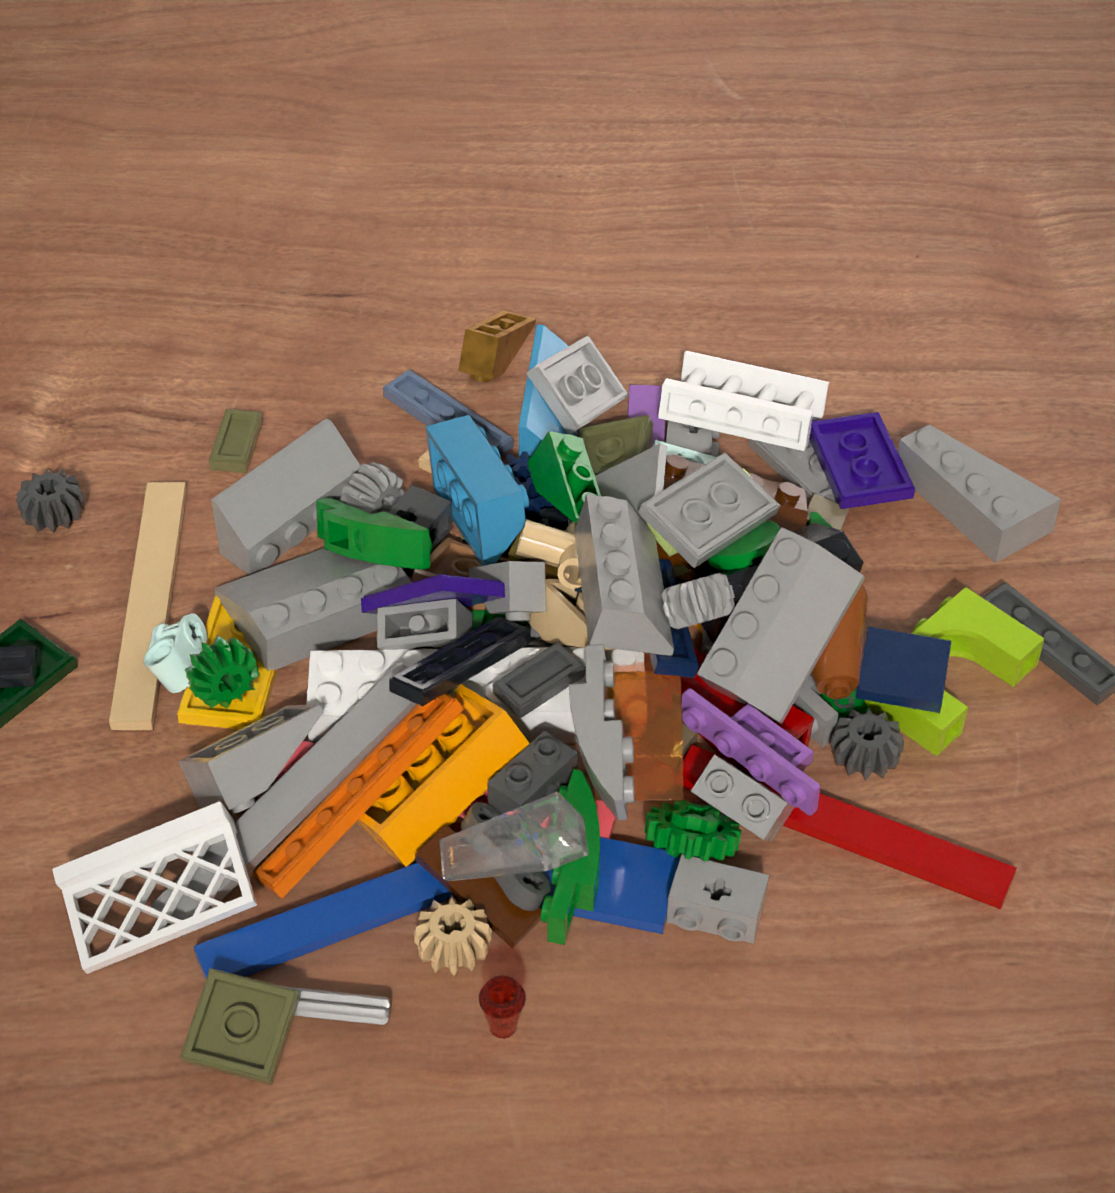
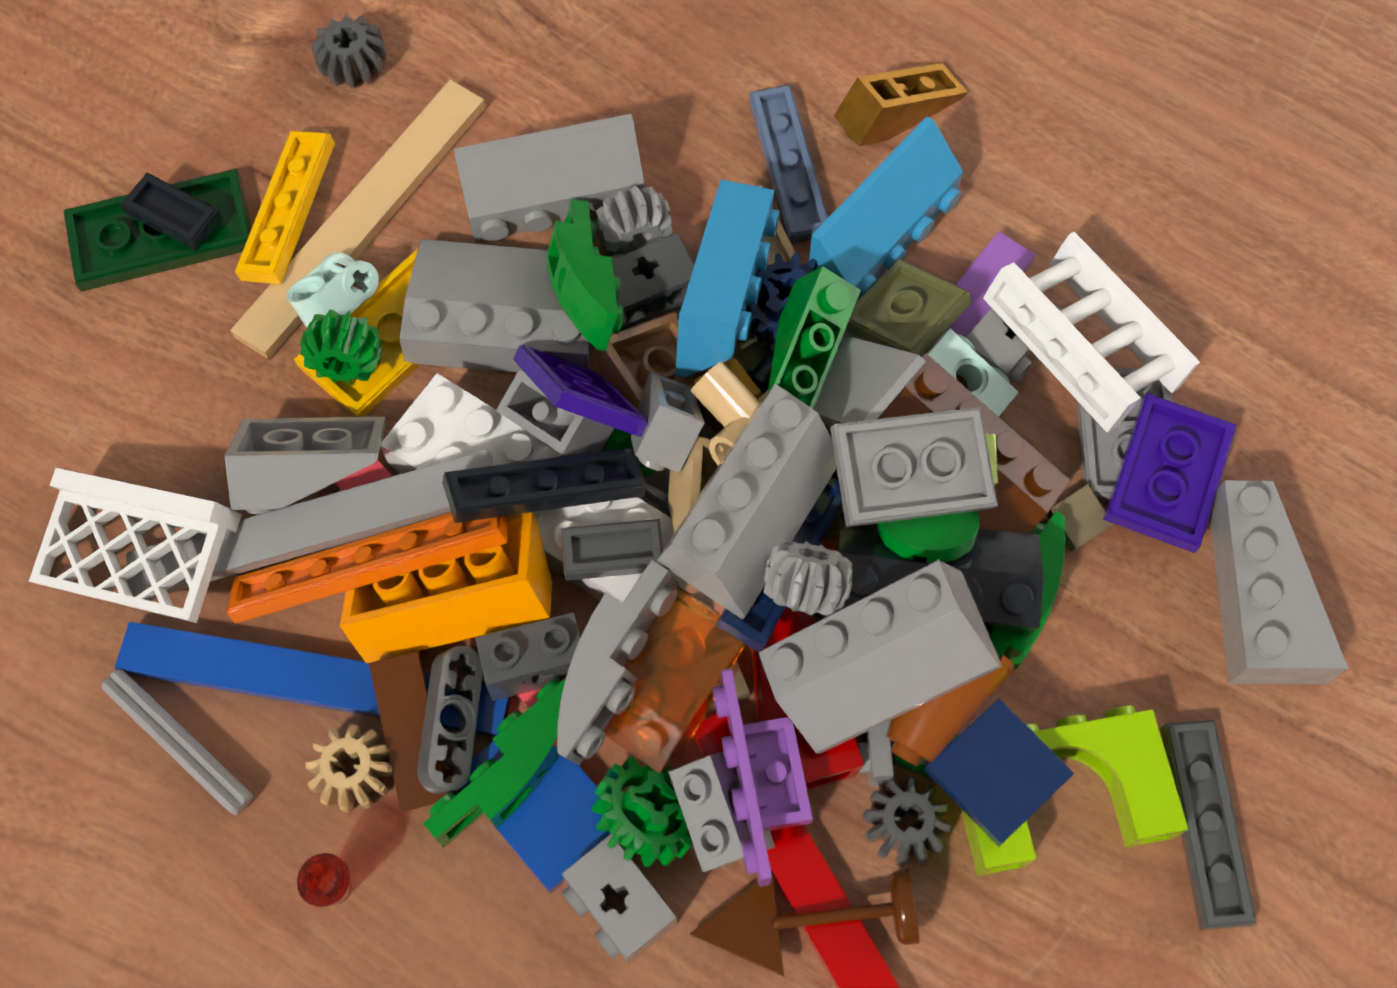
camera: 35 degrees right, 20 degrees up
olive tile [180,968,301,1085] -> none
olive tile [209,409,263,473] -> none
clear slope [440,791,588,881] -> none
light grey tile [526,336,629,434] -> none
none -> yellow tile [235,131,335,284]
none -> reddish brown piece [690,869,919,978]

